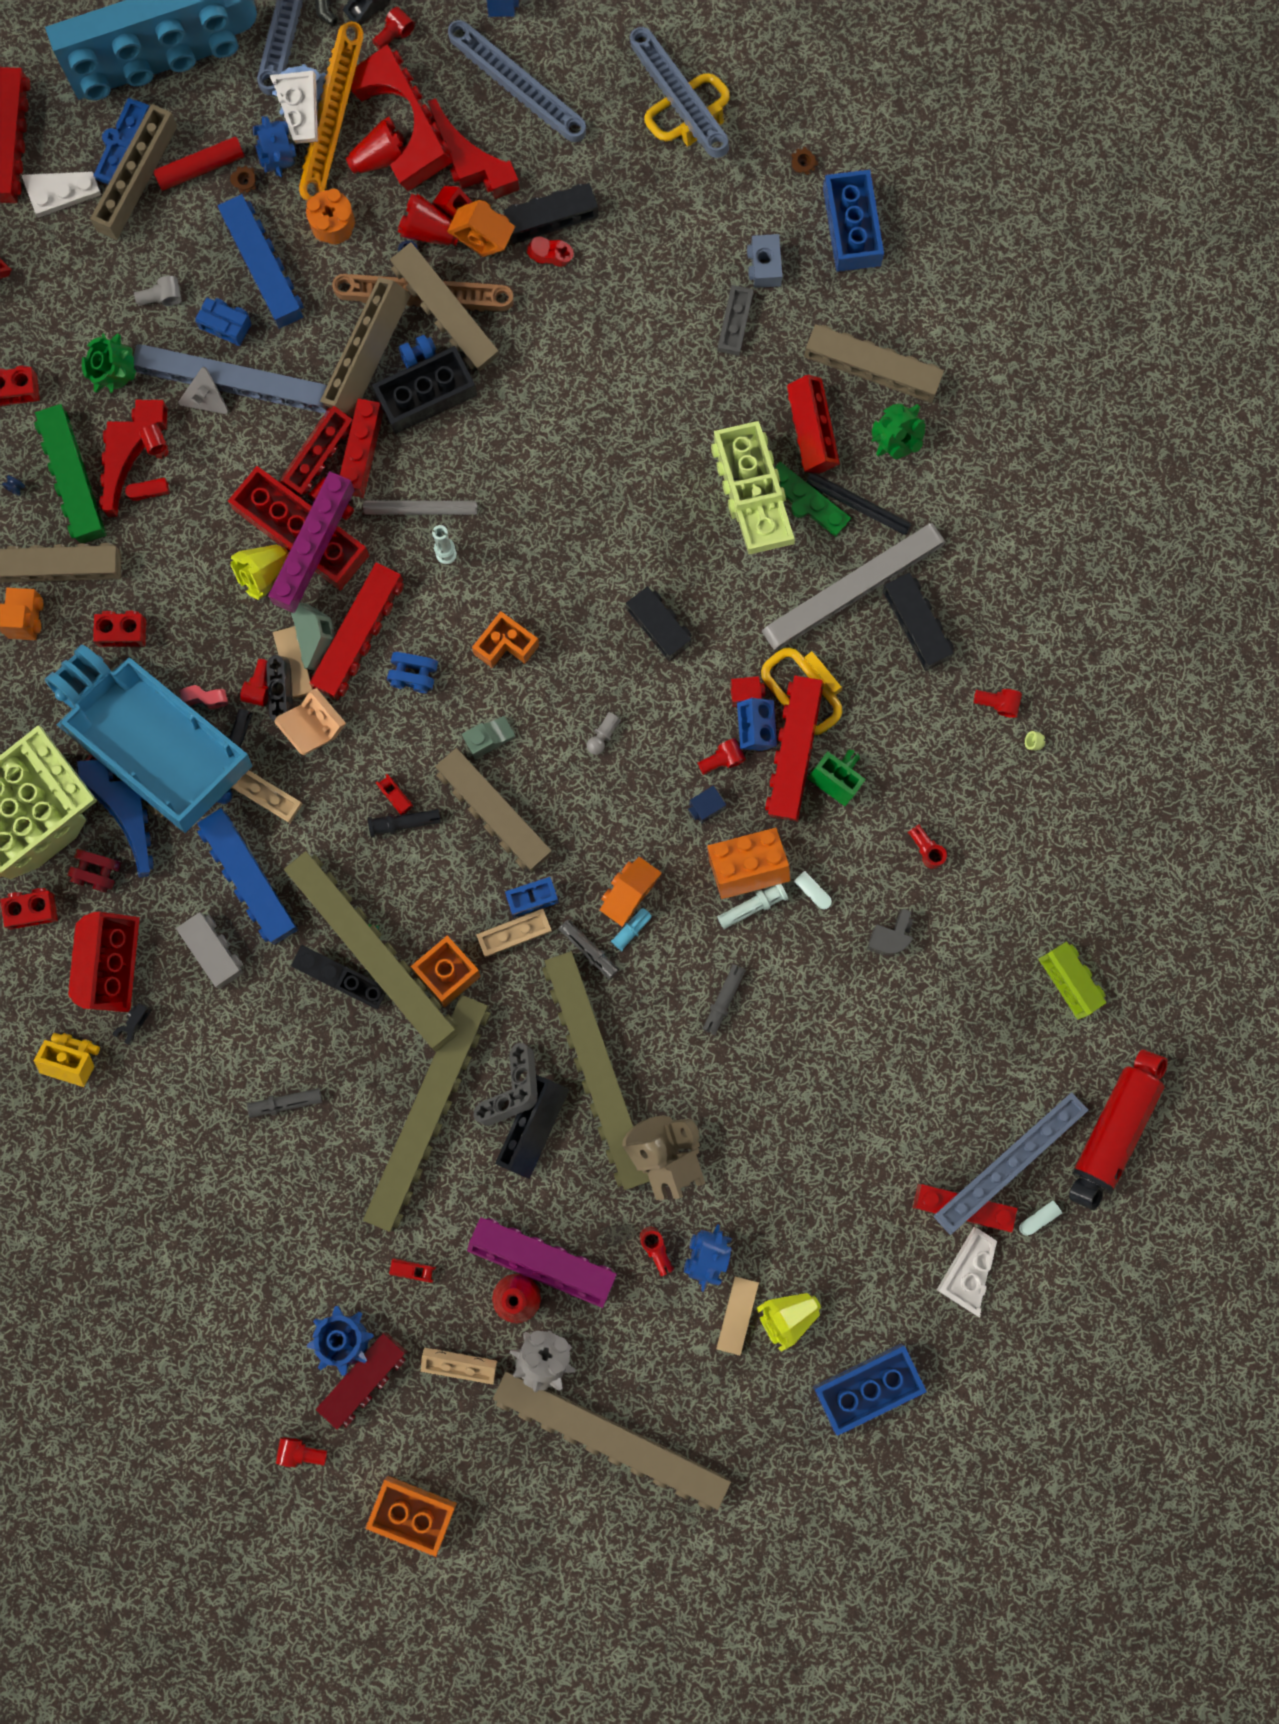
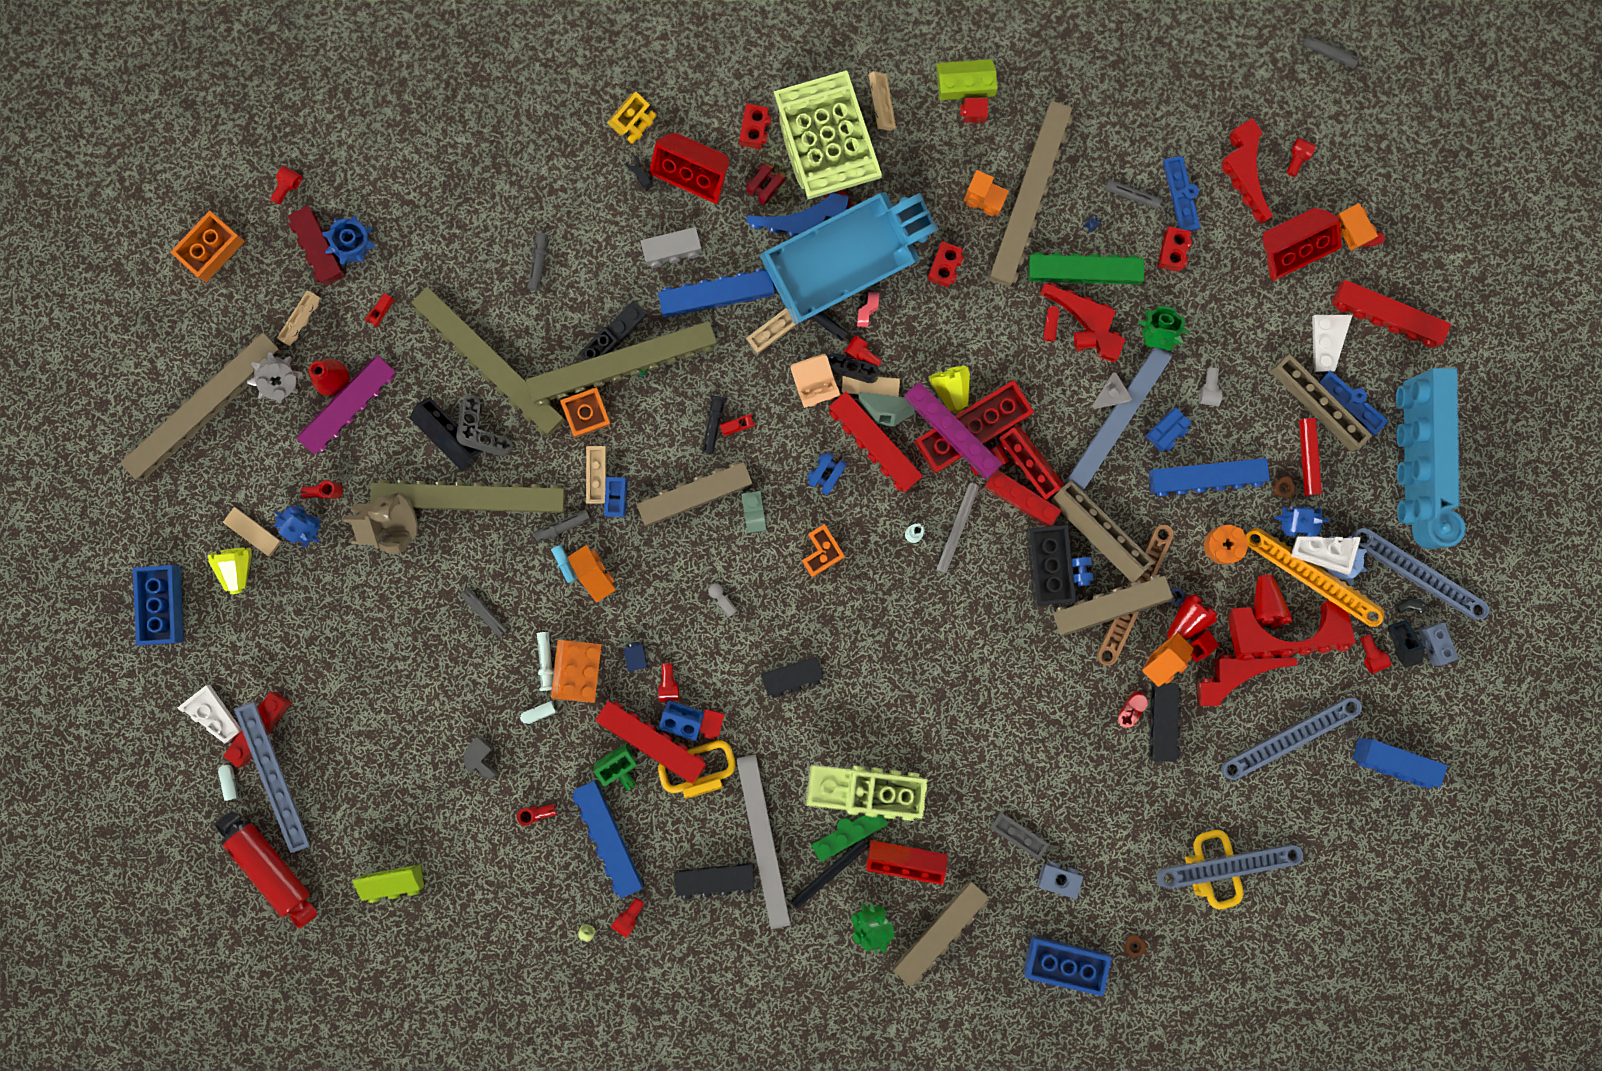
camera: 110 degrees right, 5 degrees up
none -> blue brick [572,779,644,899]

